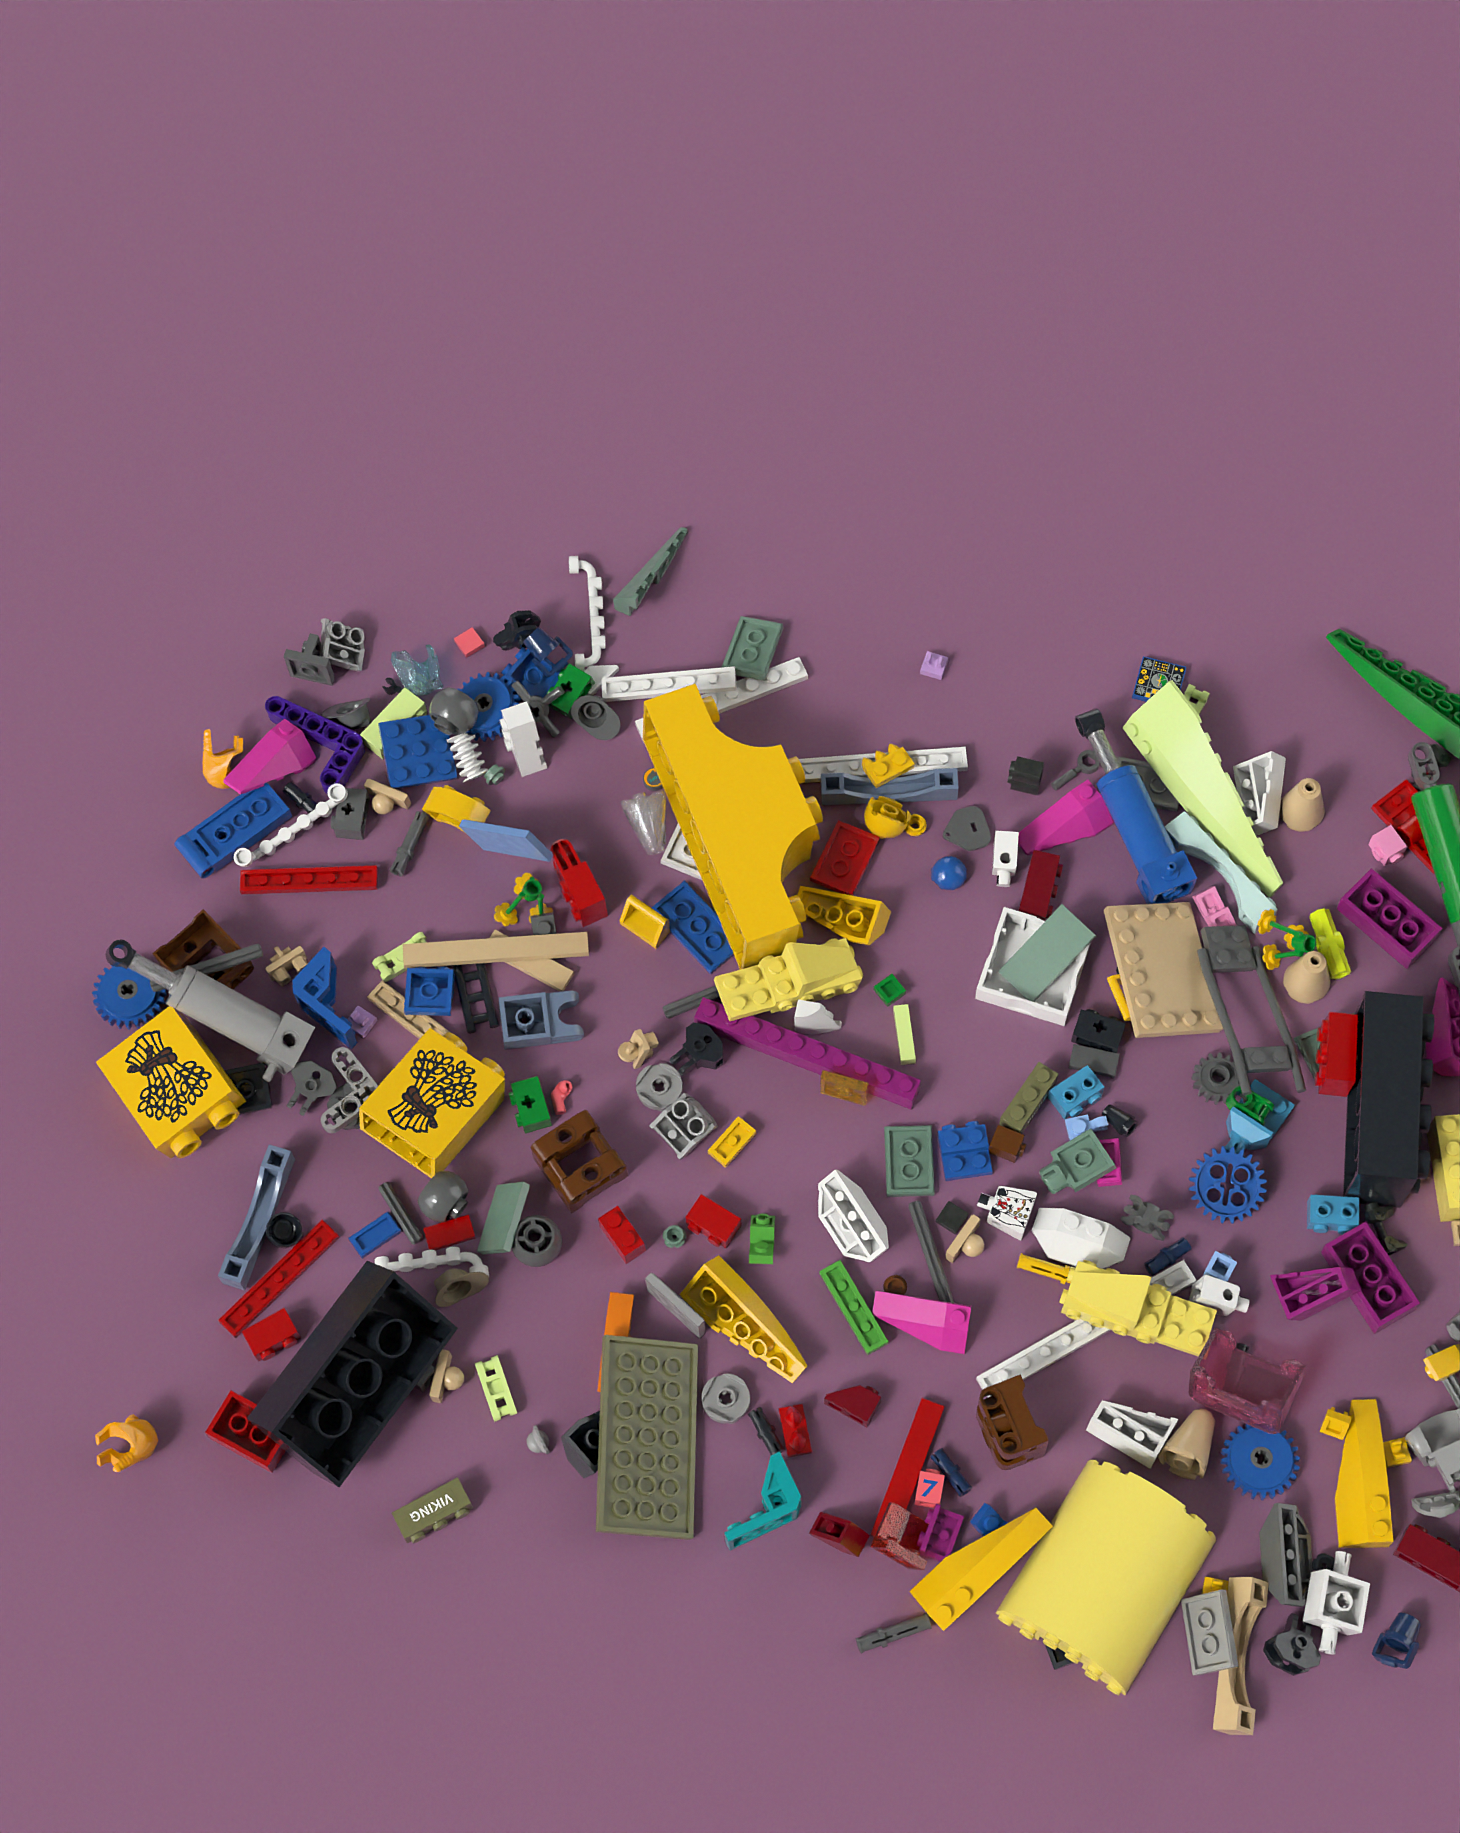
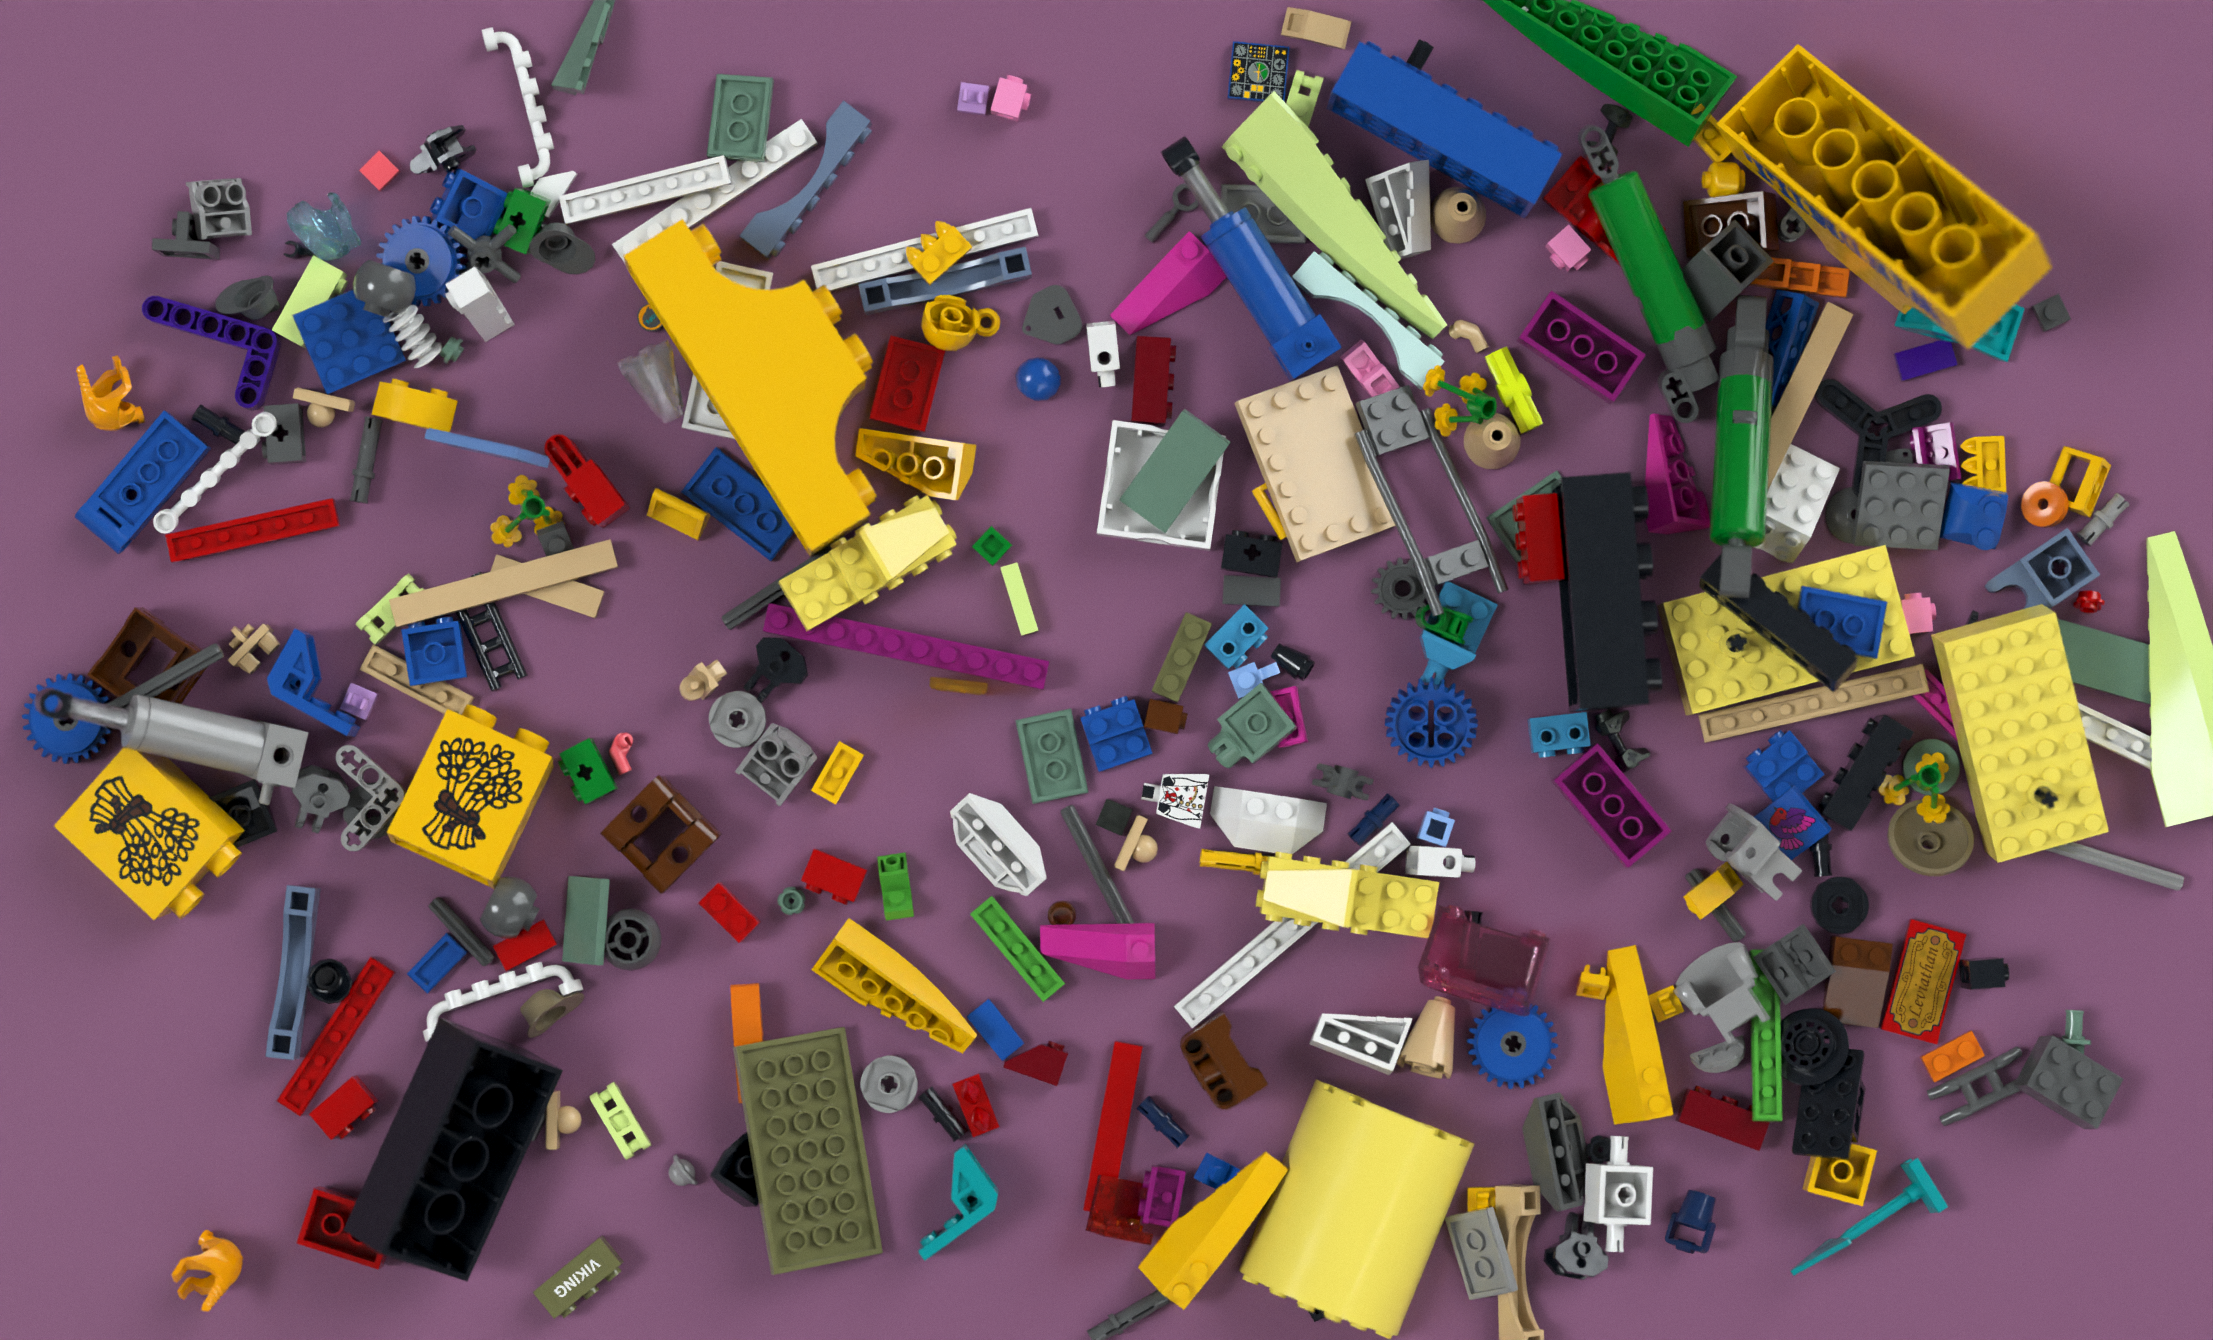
camera: 15 degrees left, 20 degrees up
dark pink wedge [223,719,316,795] -> none
sand blue brick [499,991,584,1050] -> none
dark blue piece [523,627,573,677] -> none
light grey tile [645,1273,706,1339] -> none
white slope [794,1000,842,1034] -> none
dark red slope [809,1512,870,1557] -> none
coral brick [915,1469,945,1509] -> none
pearl dark grey brick [1007,756,1044,796] -> none
magenta wedge [1270,1267,1362,1321] -> none
none -> sand blue arch [740,100,872,260]
none -> blue tile [967,999,1024,1061]
none -> bright pink brick [991,75,1031,122]
none -> tan slope [1281,7,1351,49]
none -> blue piece [1326,39,1562,219]
none -> tan arm [1448,320,1489,353]

